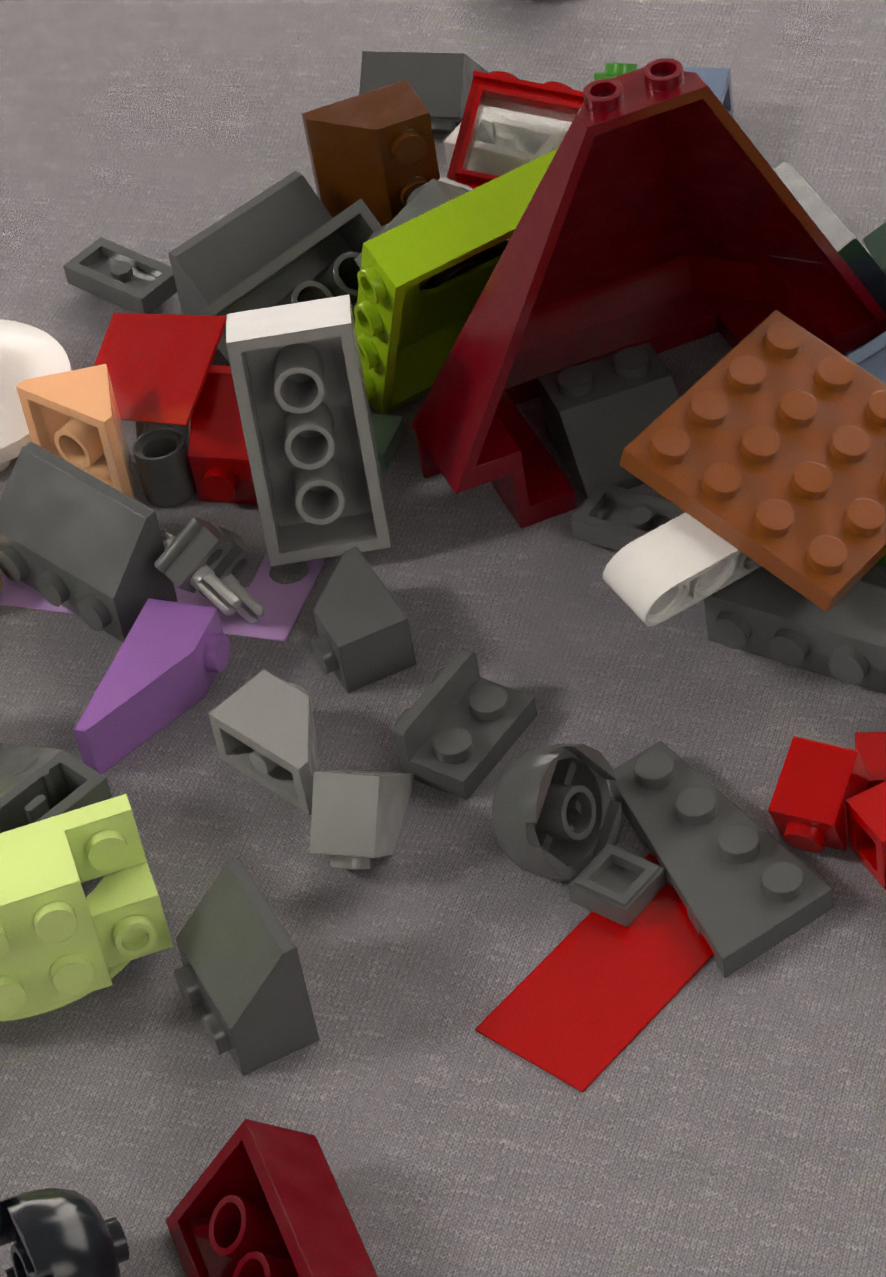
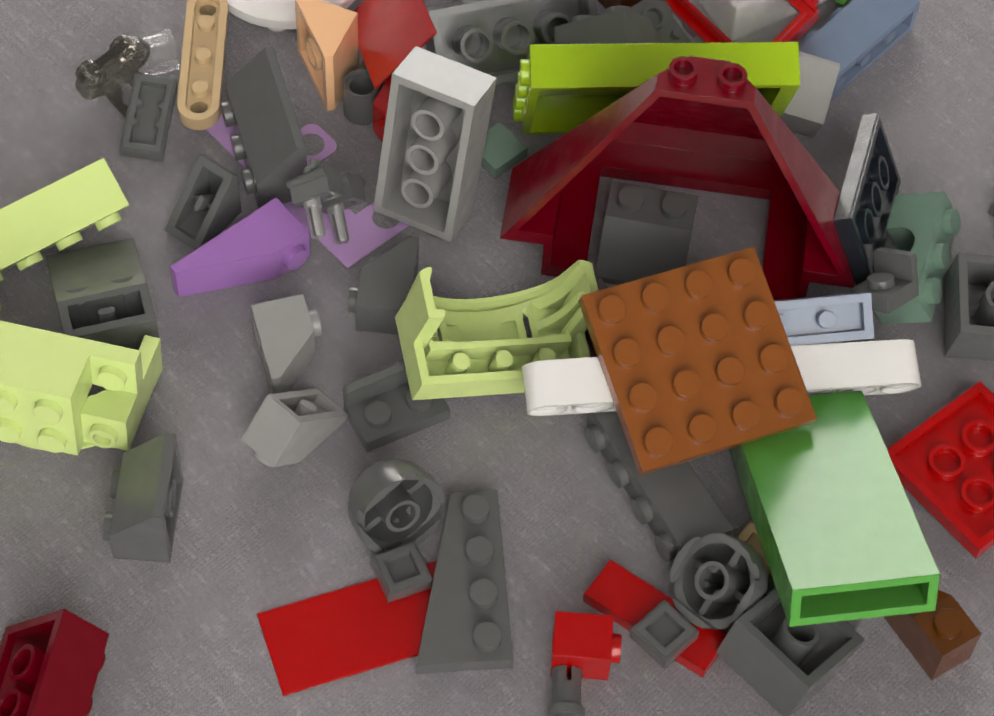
camera: 20 degrees right, 15 degrees up
red brick [768,736,870,852] -> none
none -> dark grey slope [165,154,242,250]
none -> yellowish green piece [395,260,599,400]

